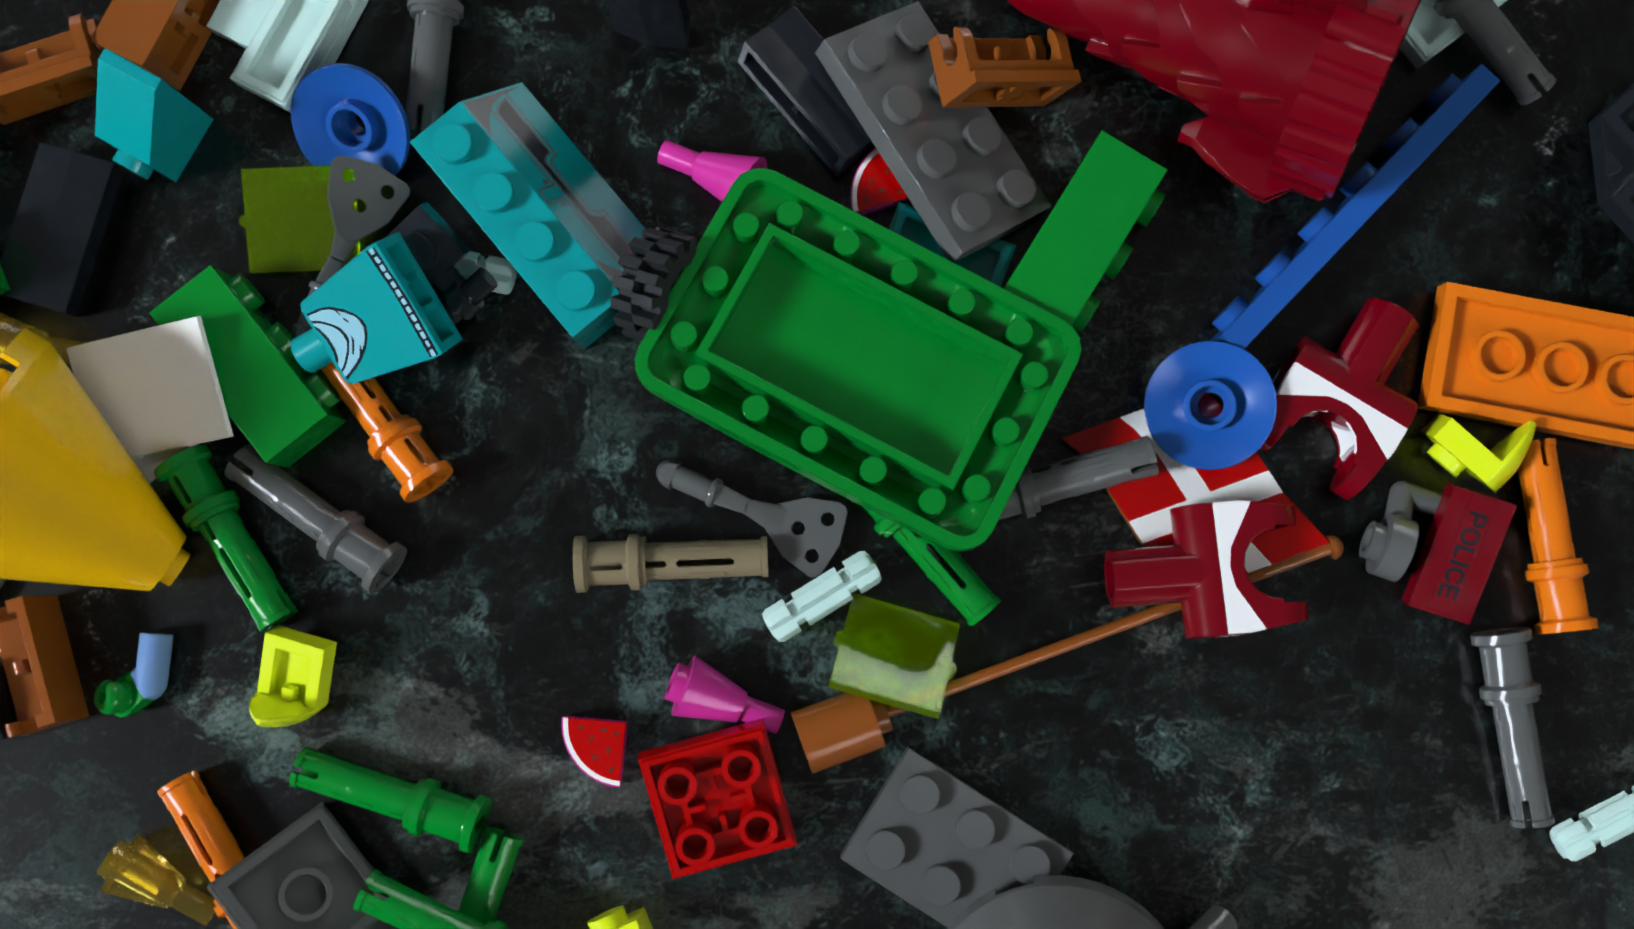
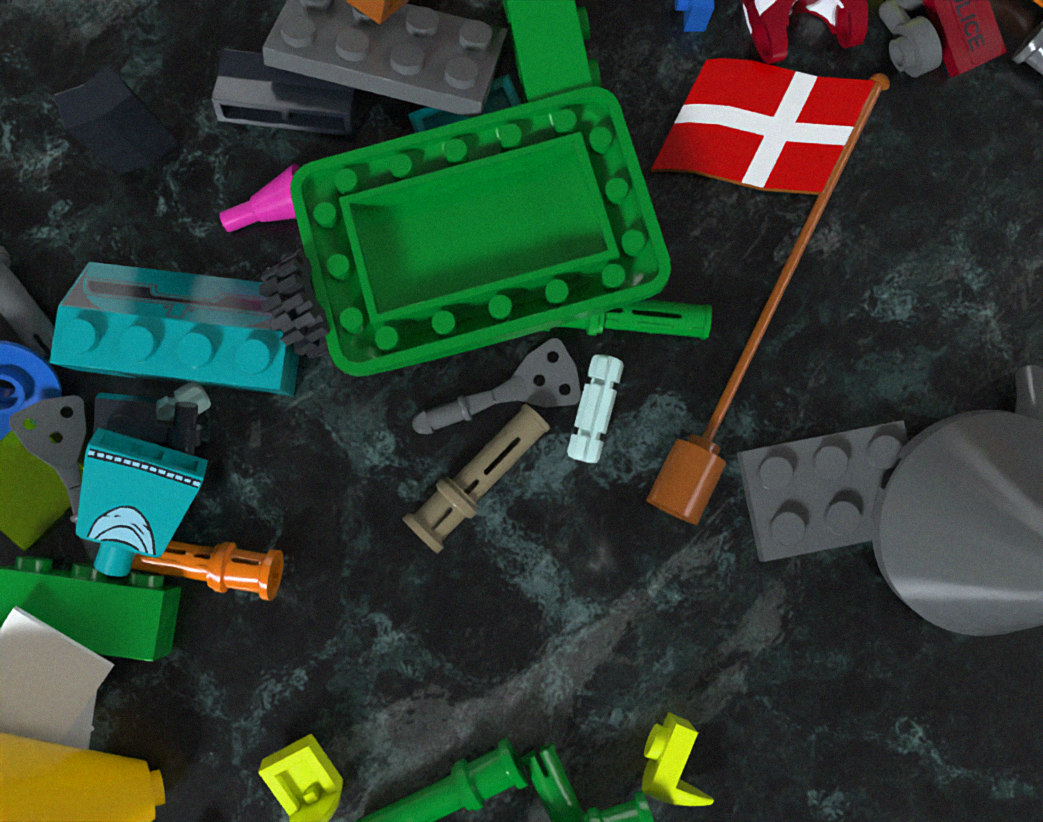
camera: 50 degrees left, 0 degrees up
green pin [153,444,298,632] -> none
dark grey pin [224,444,408,594] -> none
red tile [561,715,628,788] -> none
red tile [638,718,798,879] -> none
dark pink cone [664,655,785,734] -> none
clear neon green piece [828,593,960,719] -> none
red tile [850,148,911,215] -> none
dark grey pin [999,435,1159,520] -> none
dark red connector [1104,500,1309,639] -> none
blue dish [1144,341,1277,470] -> none

